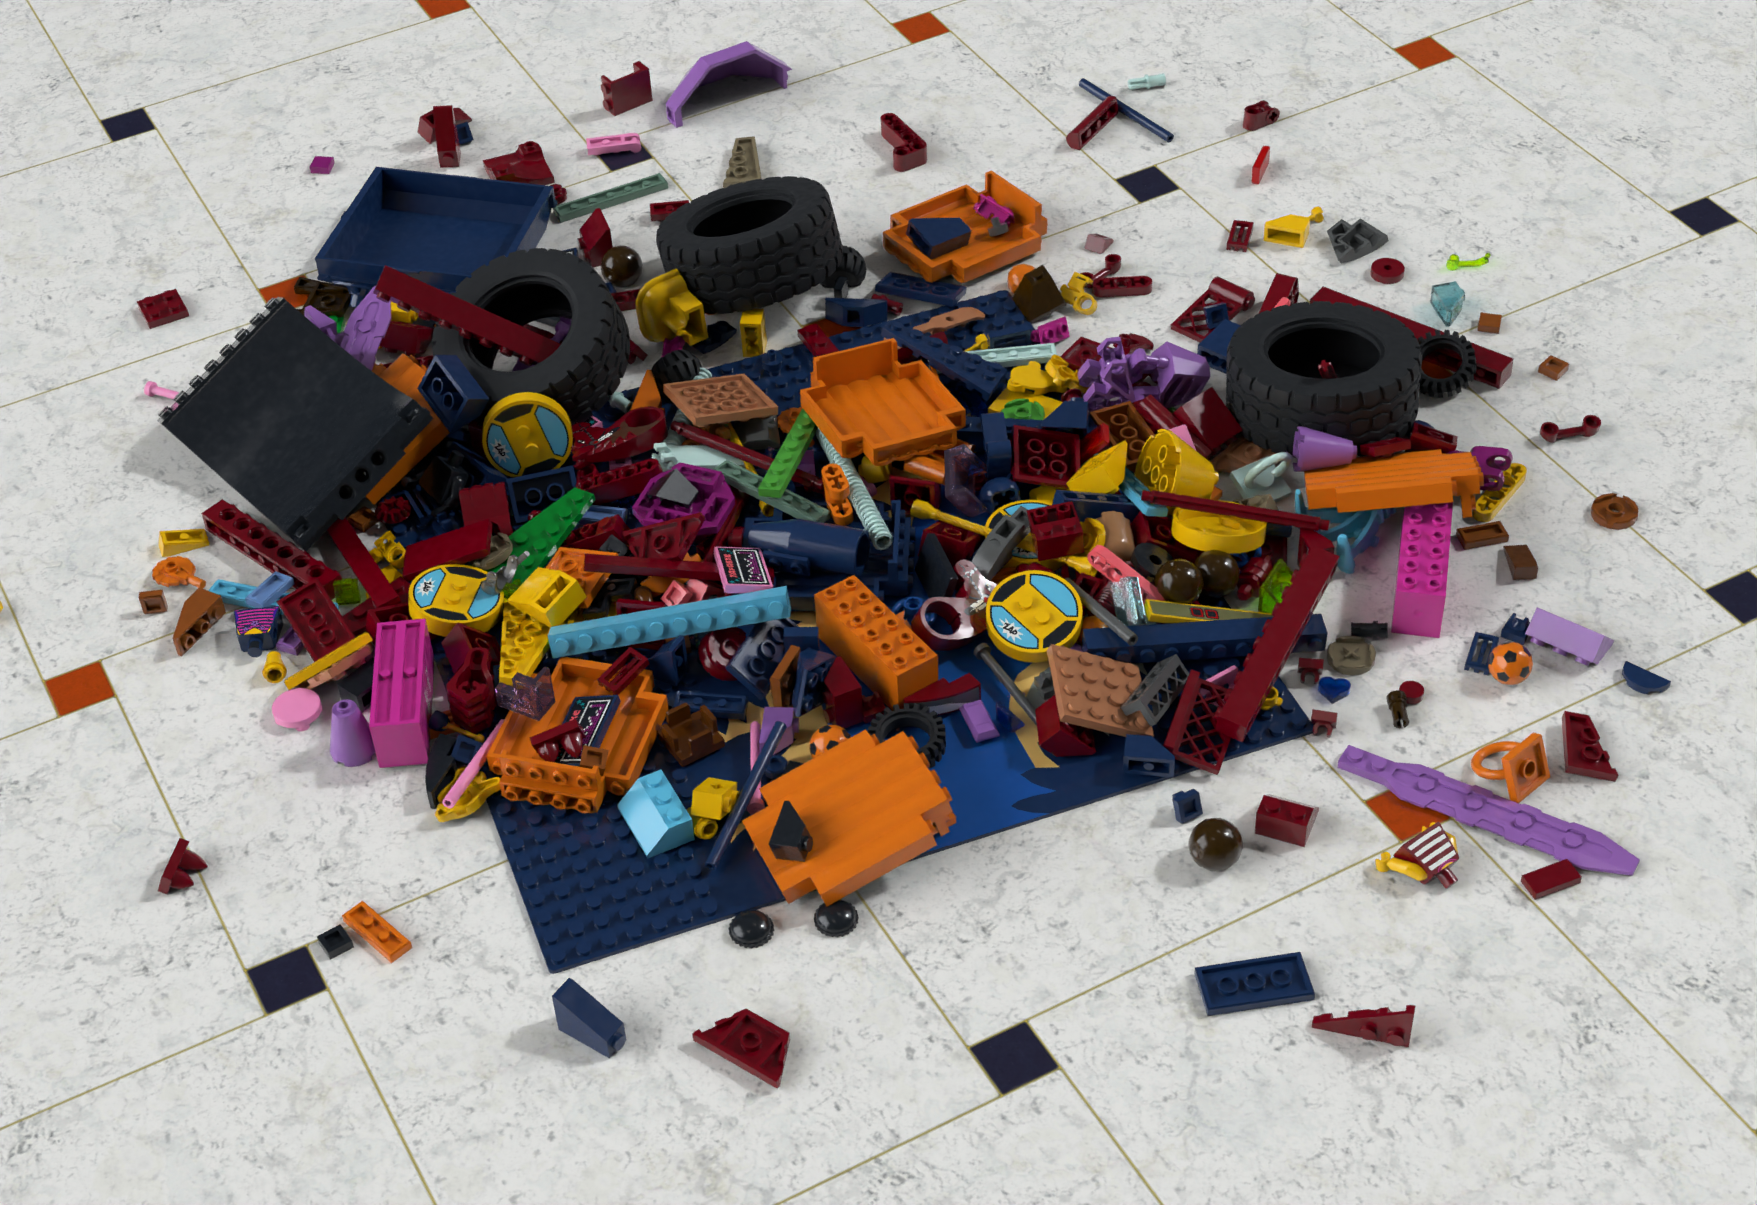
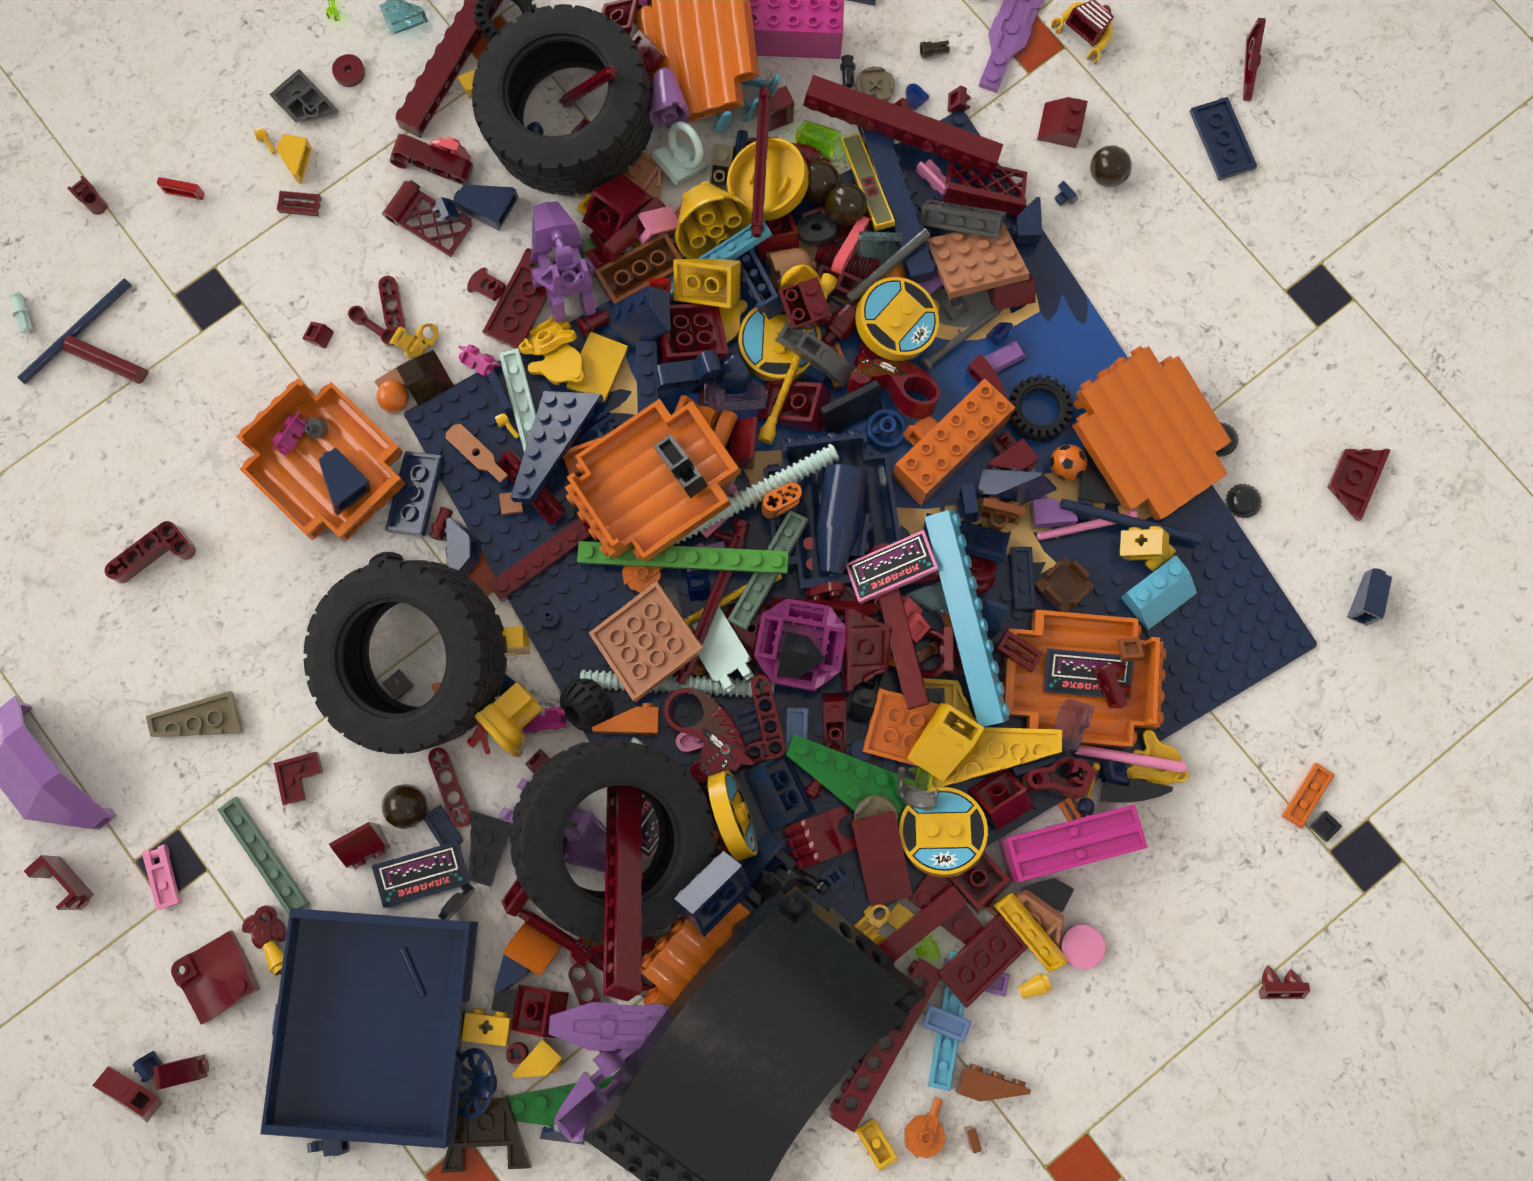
camera: 105 degrees left, 35 degrees up
dark blue torso [234,606,284,657] -> none
medium lavender cone [330,699,375,767] -> none
black slope [769,801,813,862] -> none
bright green tile [1001,398,1045,420] -> none
dark red tile [1399,681,1424,704] -> none
none -> black slope [653,434,708,498]

